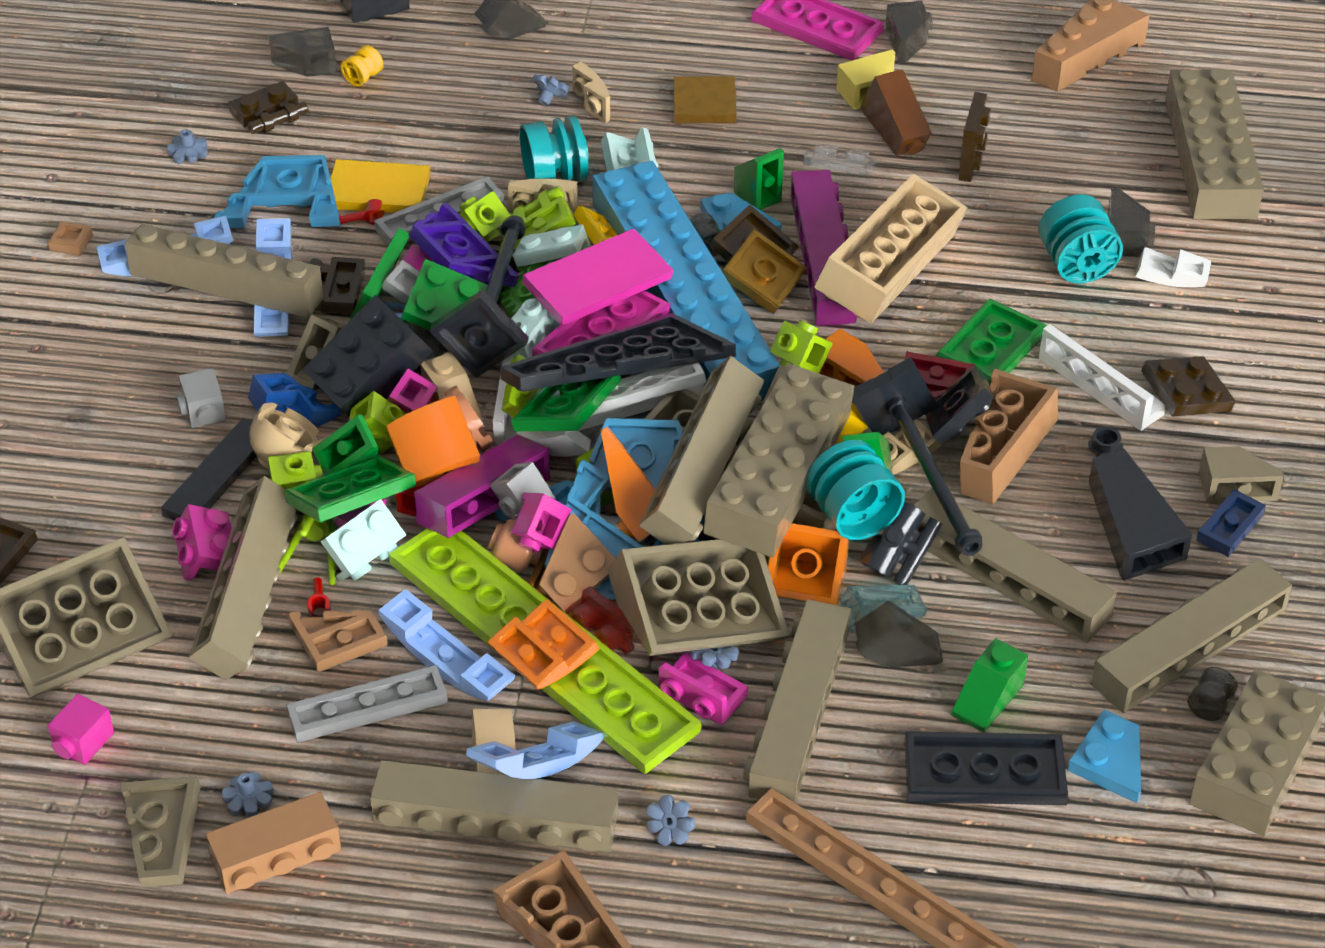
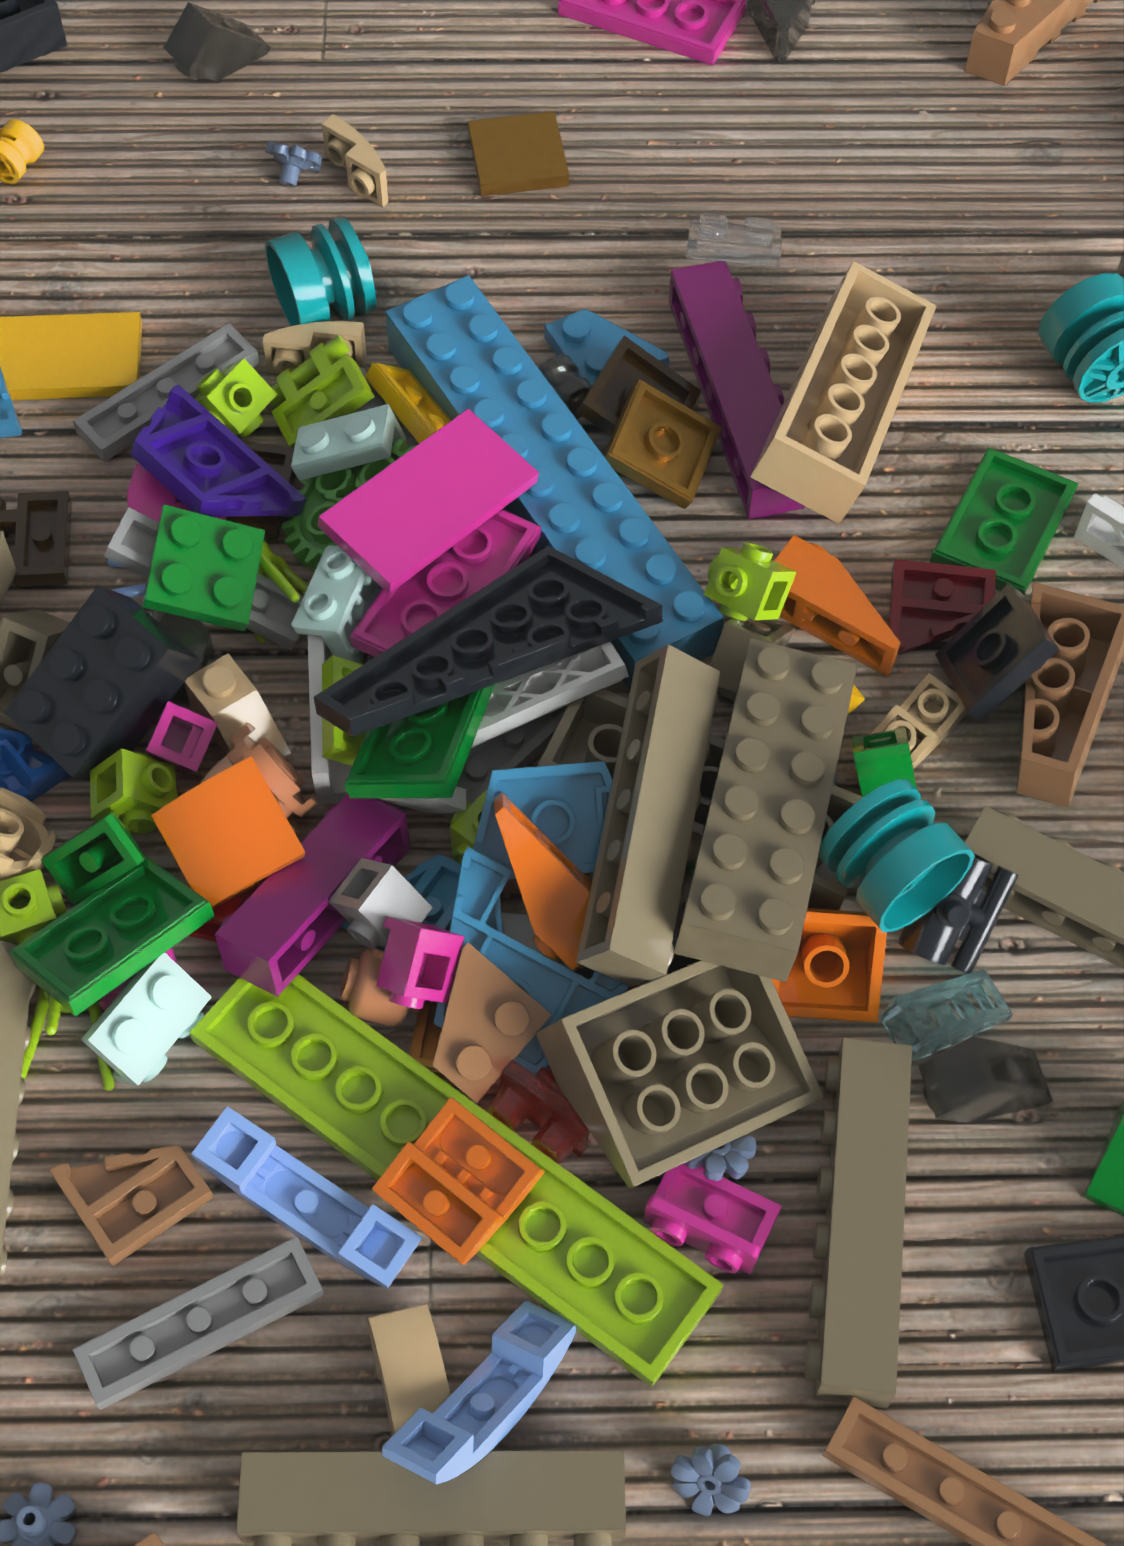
camera: 10 degrees left, 15 degrees up
red hand [307,577,331,618] -> none
red hand [339,199,385,225] -> none
green tile [349,228,409,321] -> none
black tile [429,215,529,378] -> none
light aqua bracket [601,127,658,171] -> none
green slope [734,148,784,210] -> none
light yellow slope [837,49,895,110] -> none
black tile [852,357,983,556] -> none
reddish brown slope [860,69,932,156] -> none
dark brown plate [958,92,991,182] -> none

